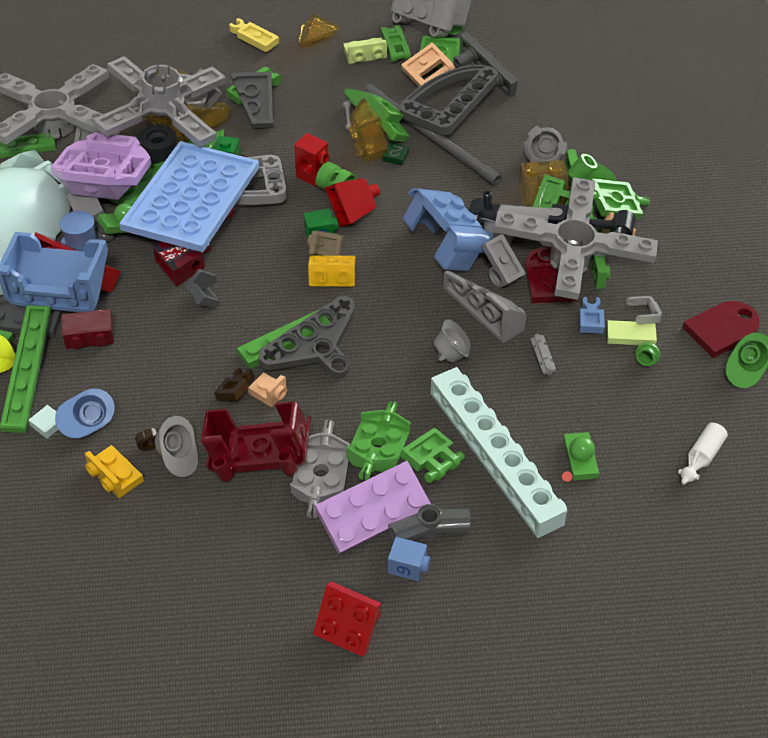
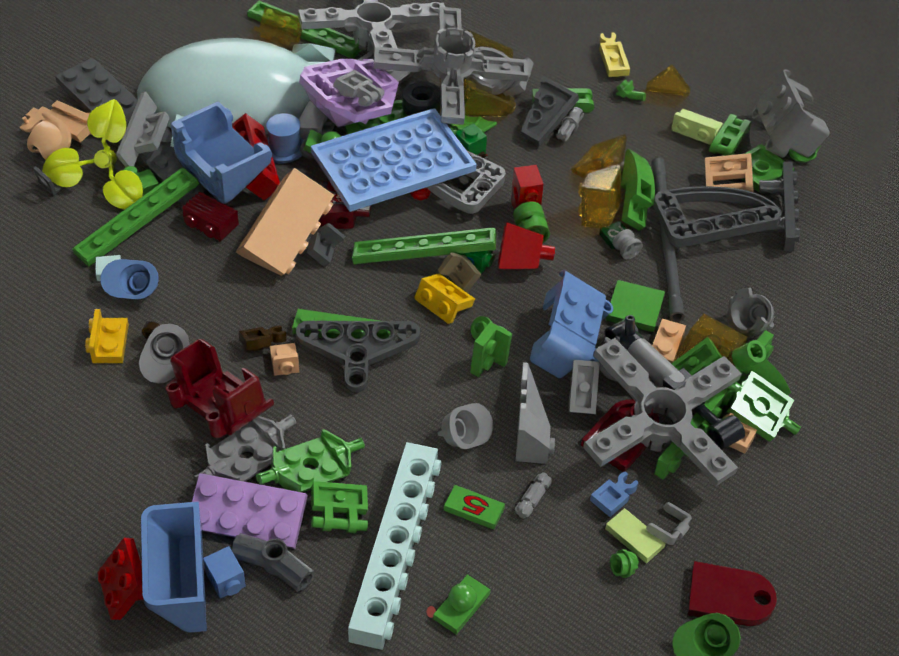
camera: 40 degrees right, 0 degrees up
none -> medium blue windscreen [141,502,207,632]
none -> light nougat windscreen [236,168,334,276]
none -> light grey plate [333,70,385,106]
none -> bright green tile [352,228,497,264]
none -> bright green tile [444,485,505,530]
none -> bright green bracket [470,322,512,377]
none -> bright green plate [471,316,492,339]
none -> light grey axle [556,107,584,141]
none -> clear yellow slope [571,134,627,186]
none -> bright green tile [606,280,665,332]
none -> light grey wheel [612,229,643,260]
none -> bright green plate [616,79,646,101]
none -> light nougat plate [652,319,686,363]

